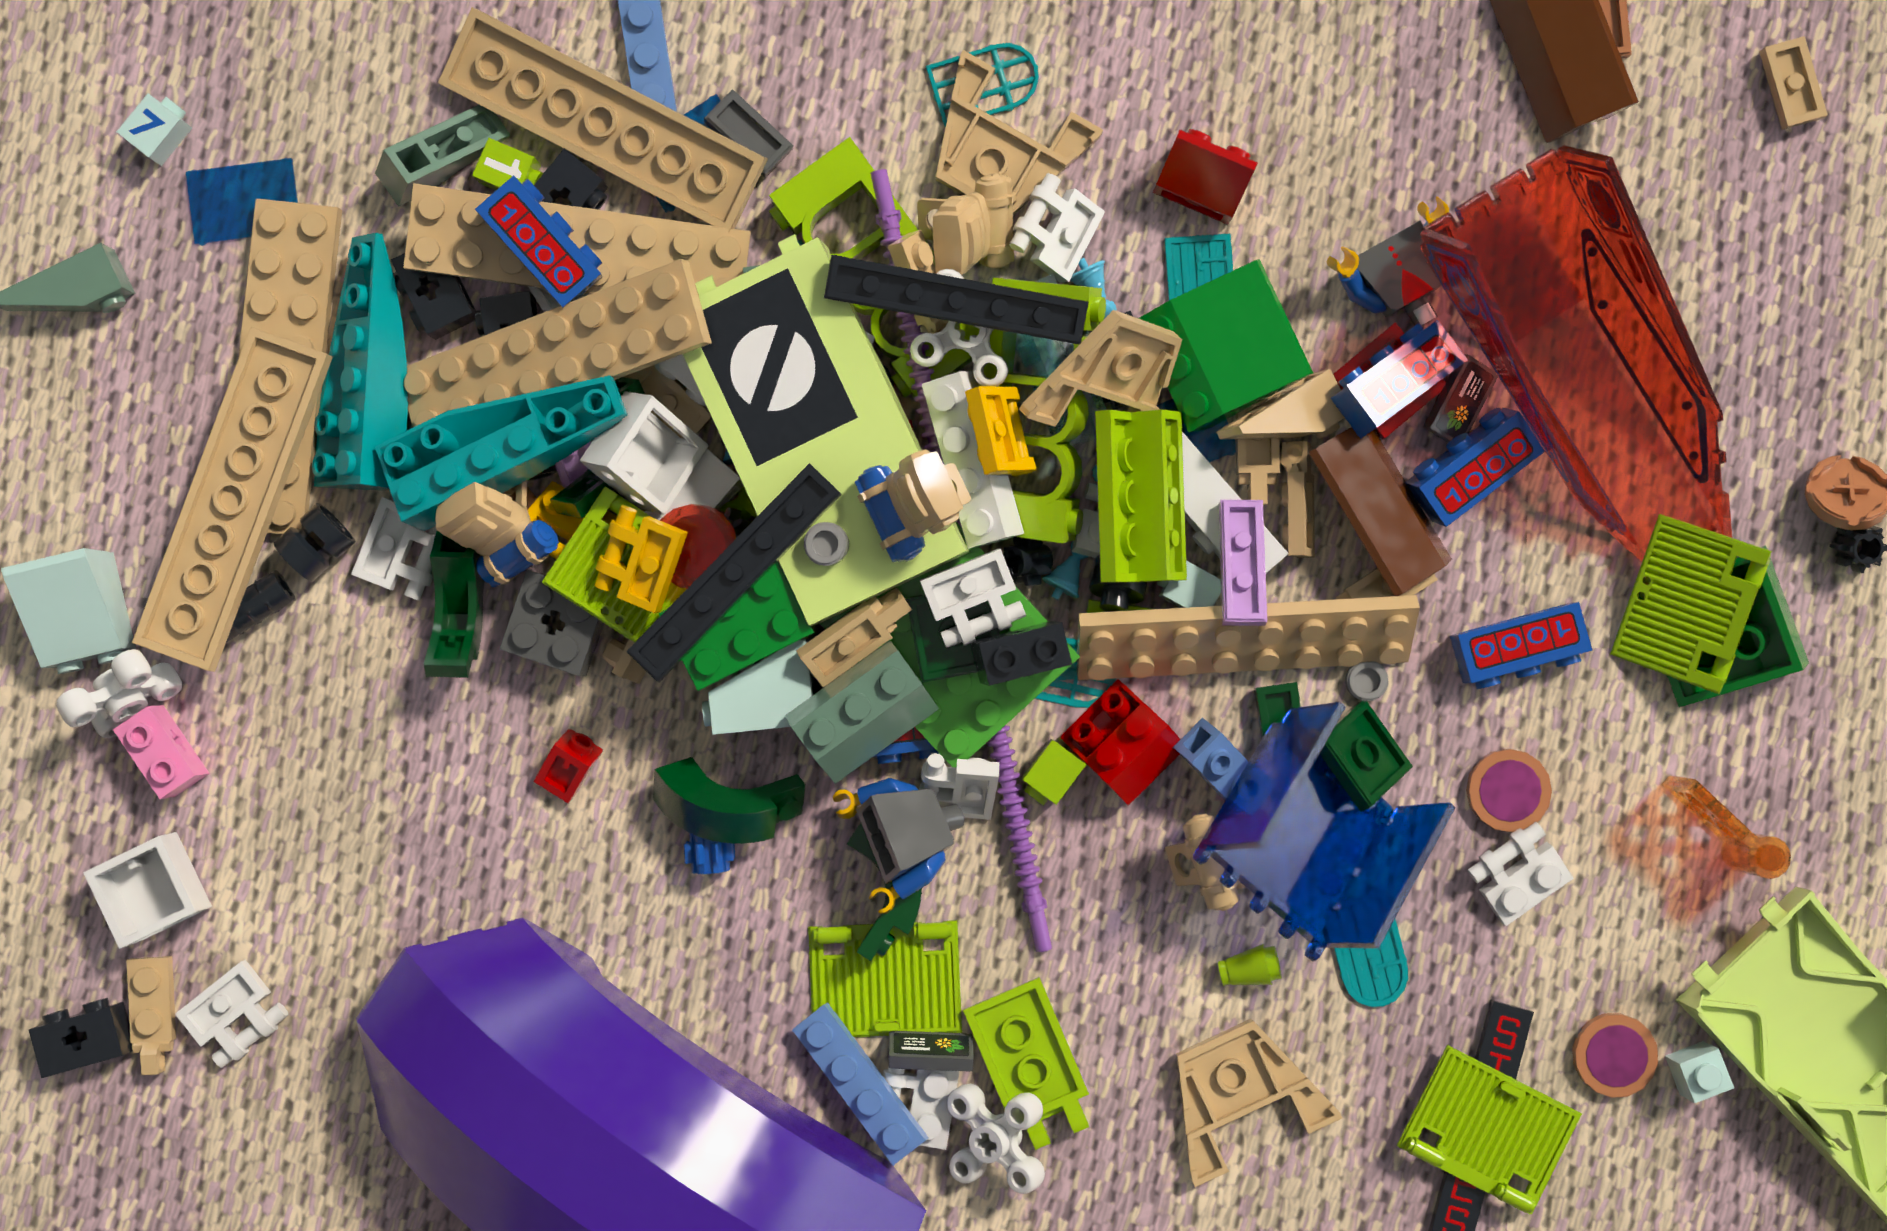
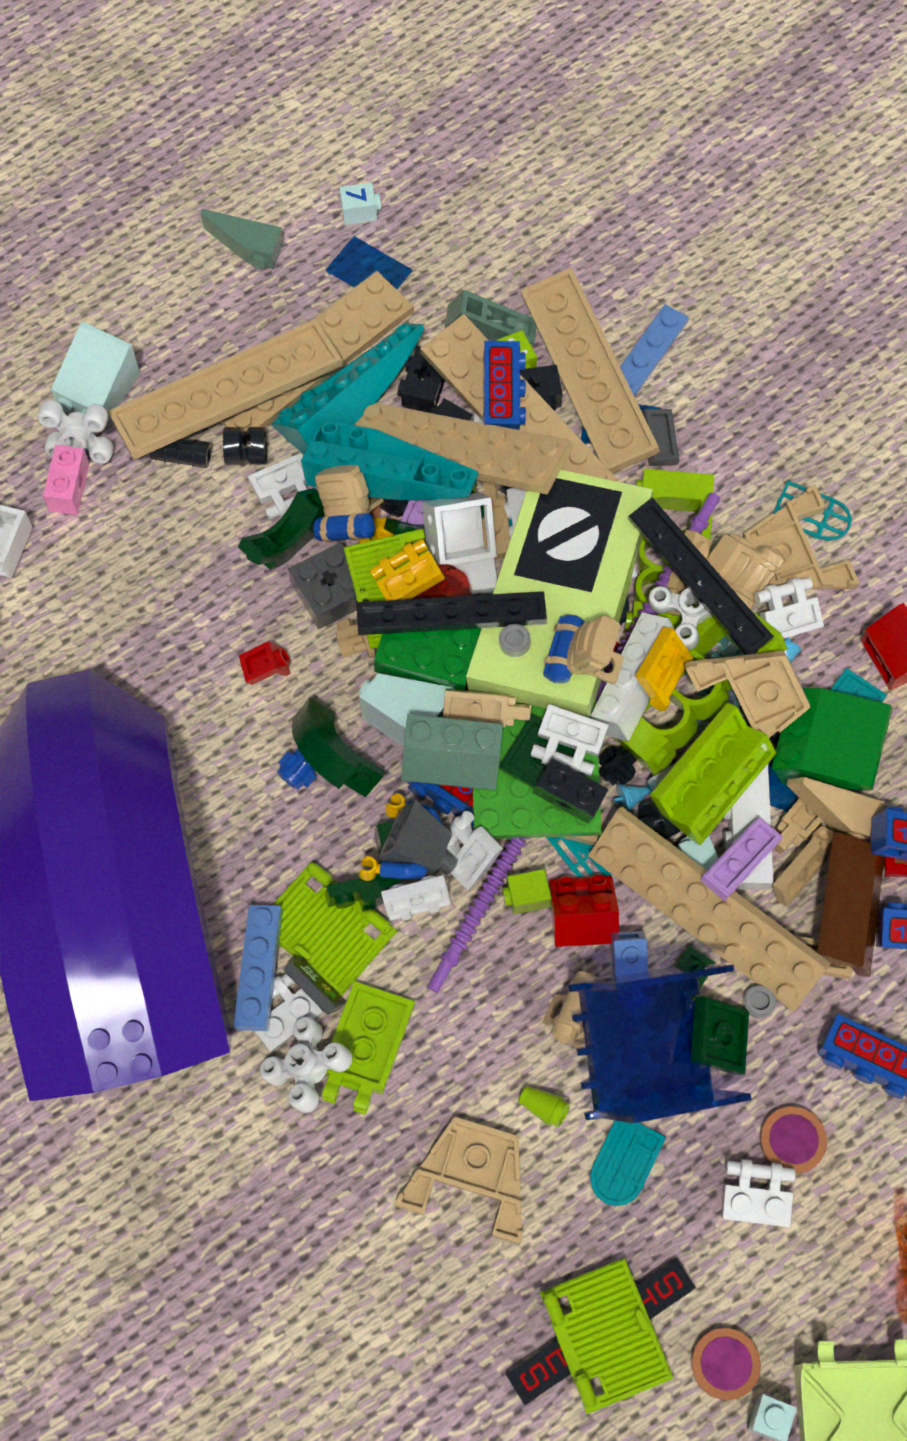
camera: 40 degrees right, 20 degrees down
none -> white plate [381,875,451,921]

